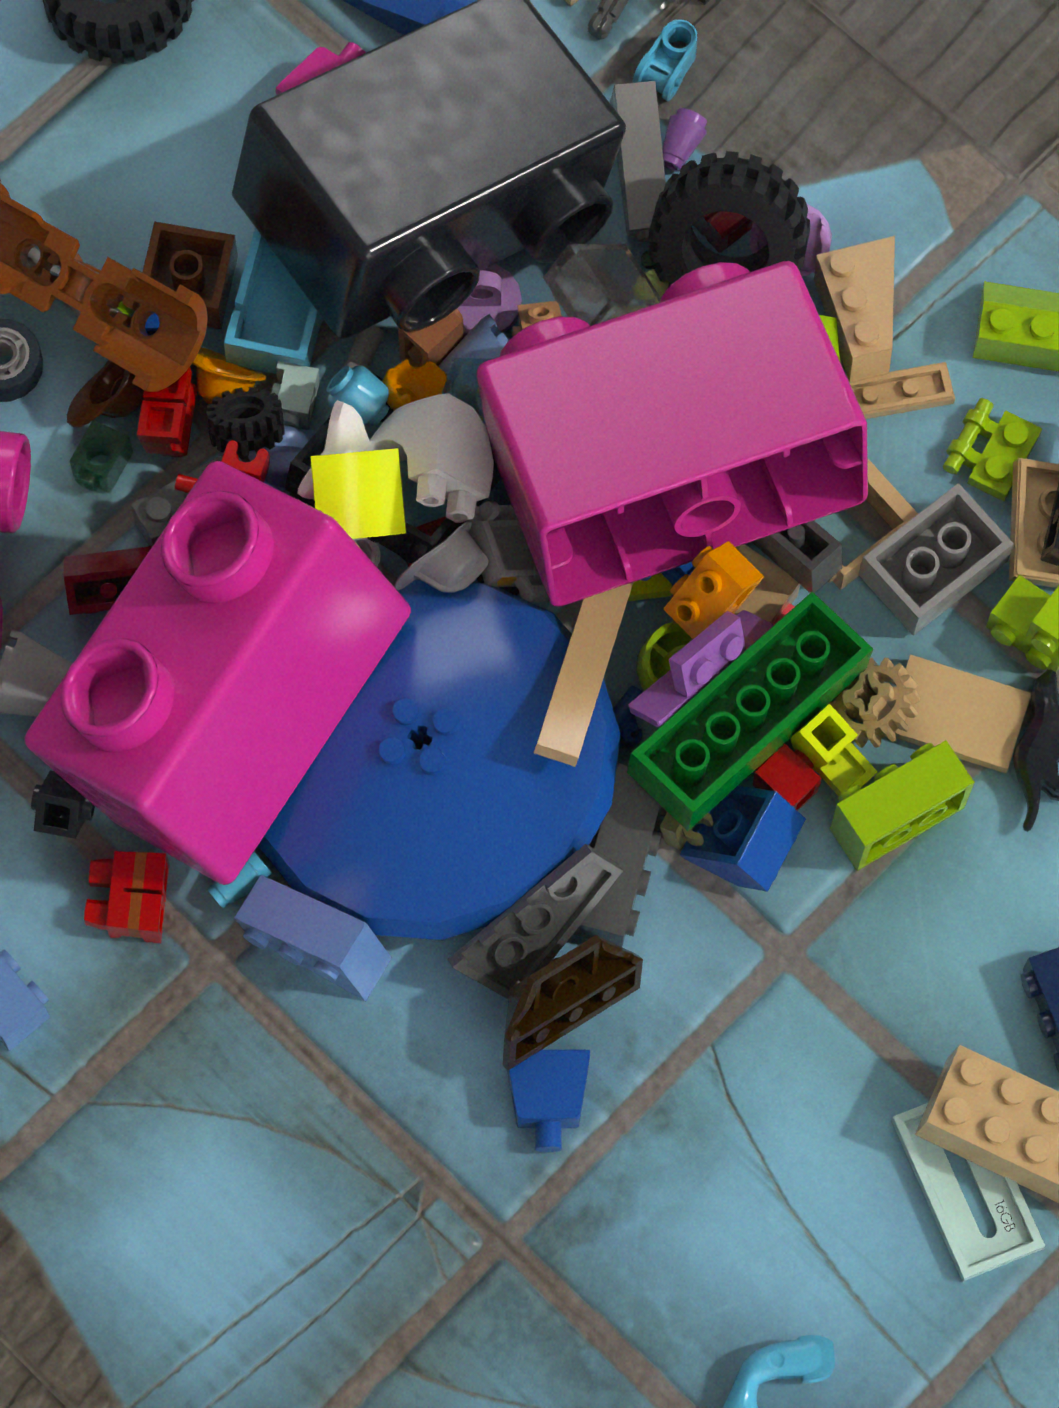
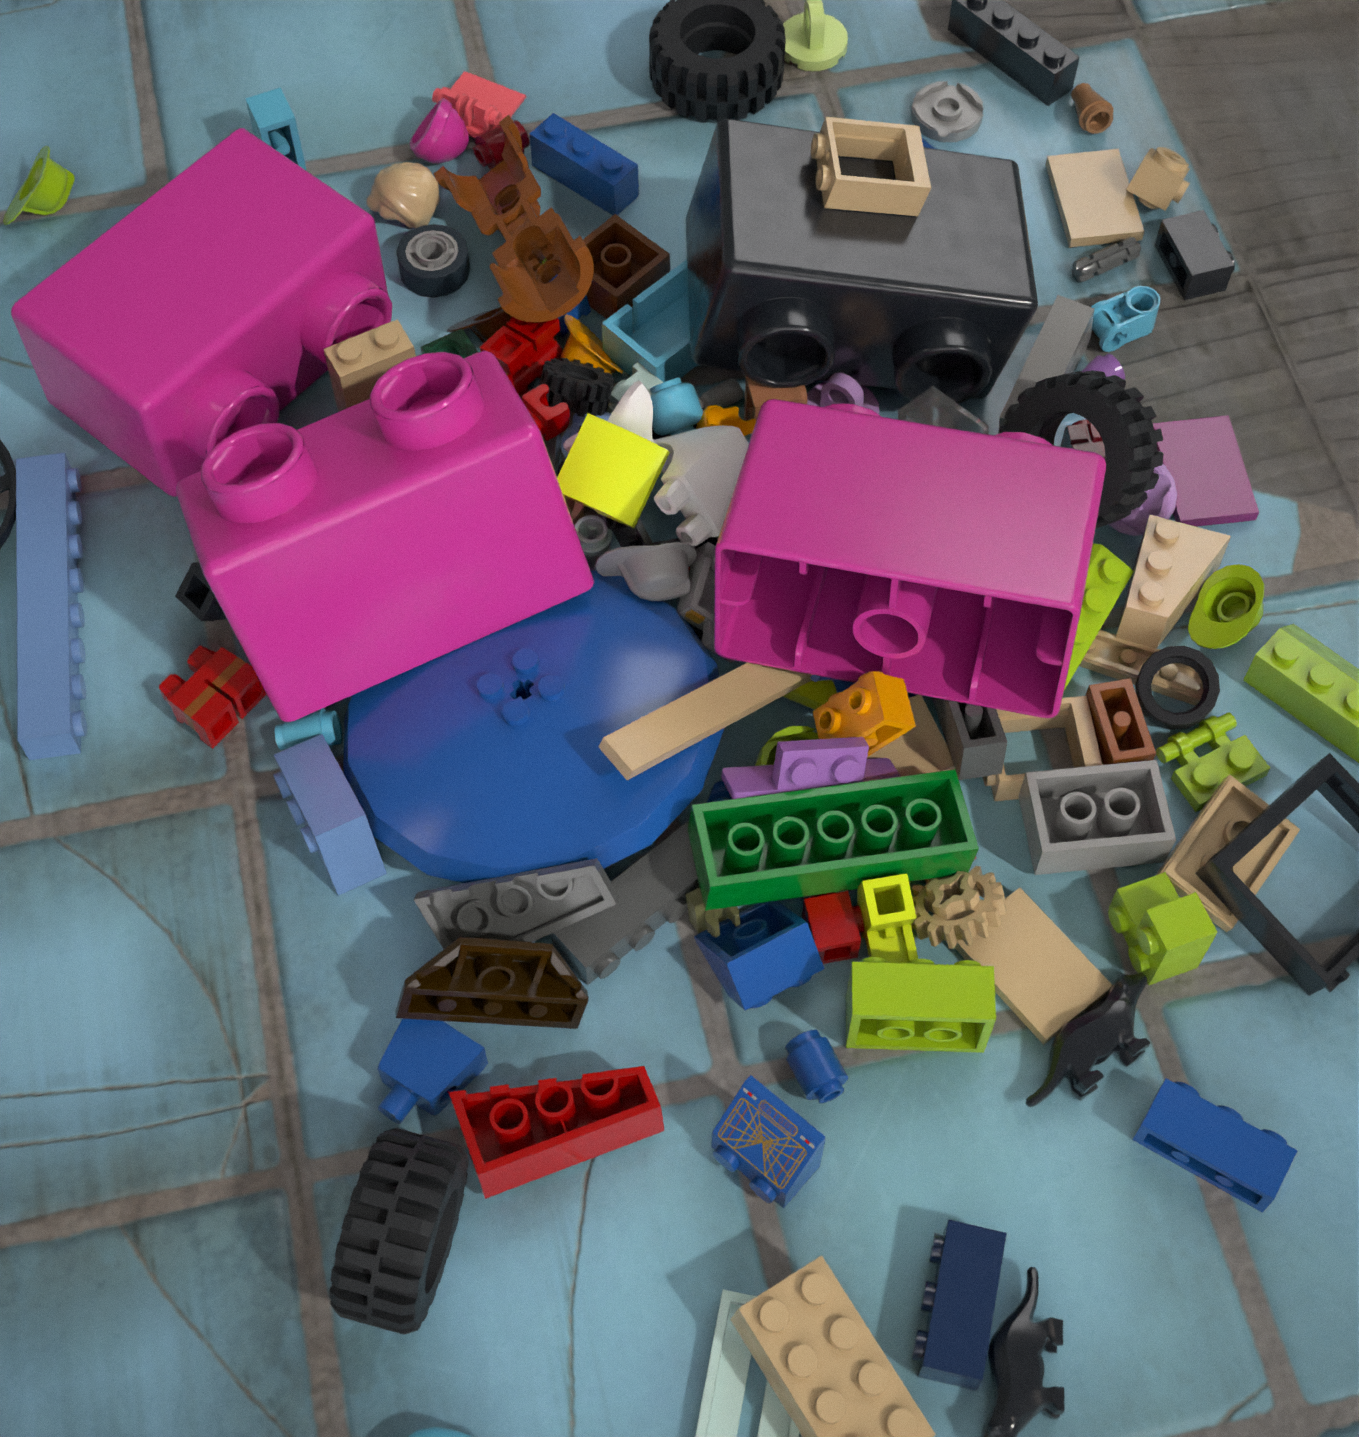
camera: 35 degrees right, 10 degrees down
none -> tan brick [324,319,416,412]
none -> black tyre [329,1128,469,1335]
none -> red wedge [449,1066,665,1199]
none -> blue brick [529,113,639,216]
none -> blue slope [711,1075,826,1208]
none -> blue brick [785,1030,848,1103]
none -> tan window [811,117,931,216]
none -> dark orange brick [1085,678,1156,765]
none -> black tyre [1135,646,1220,730]
none -> tile [1152,415,1259,527]
none -> lime piece [1188,564,1265,649]

